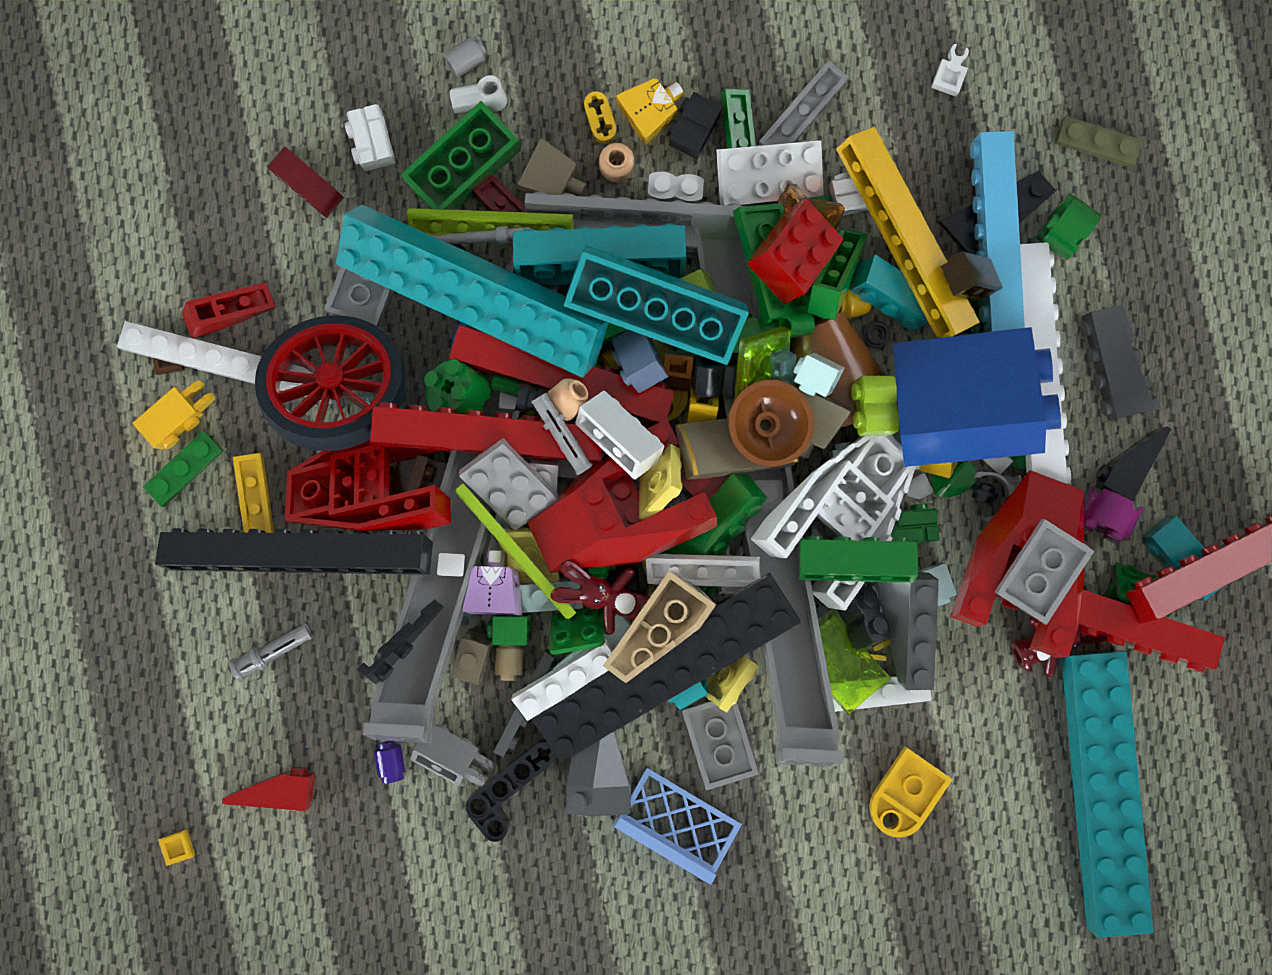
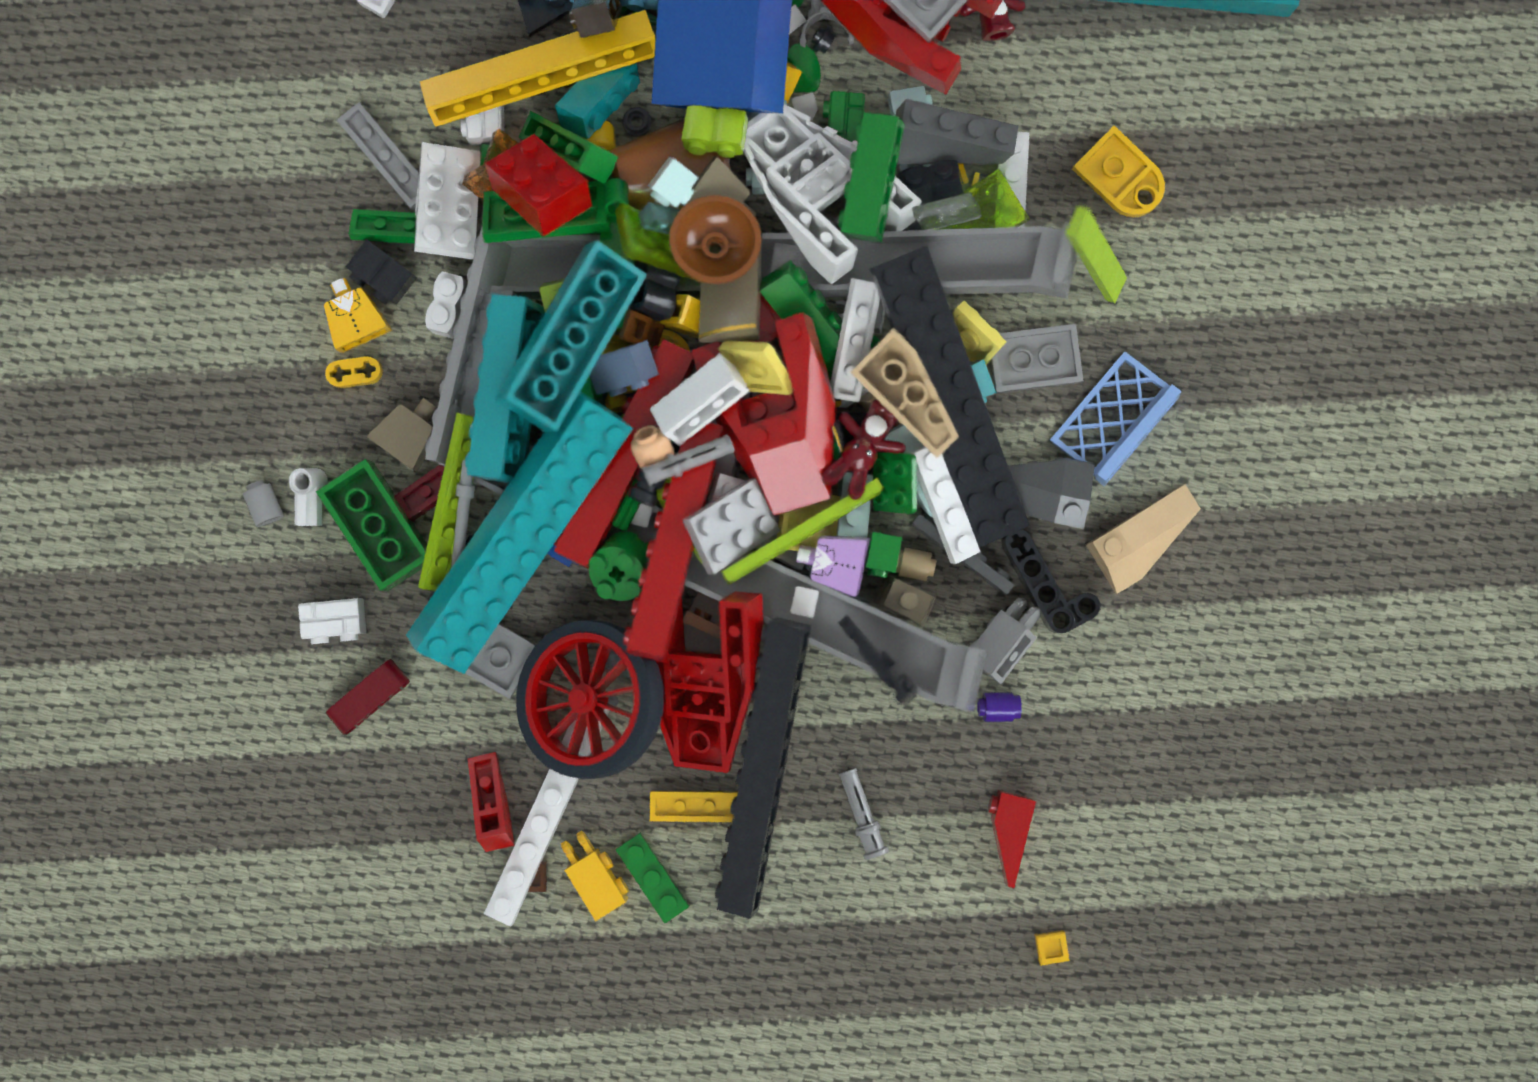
camera: 70 degrees left, 0 degrees up
light nougat head [599,143,634,183] -> none
none -> black sticker [832,419,847,452]
none -> clear tile [912,192,982,230]
none -> lime tile [1065,206,1127,303]
none -> tan wedge [1085,484,1200,594]

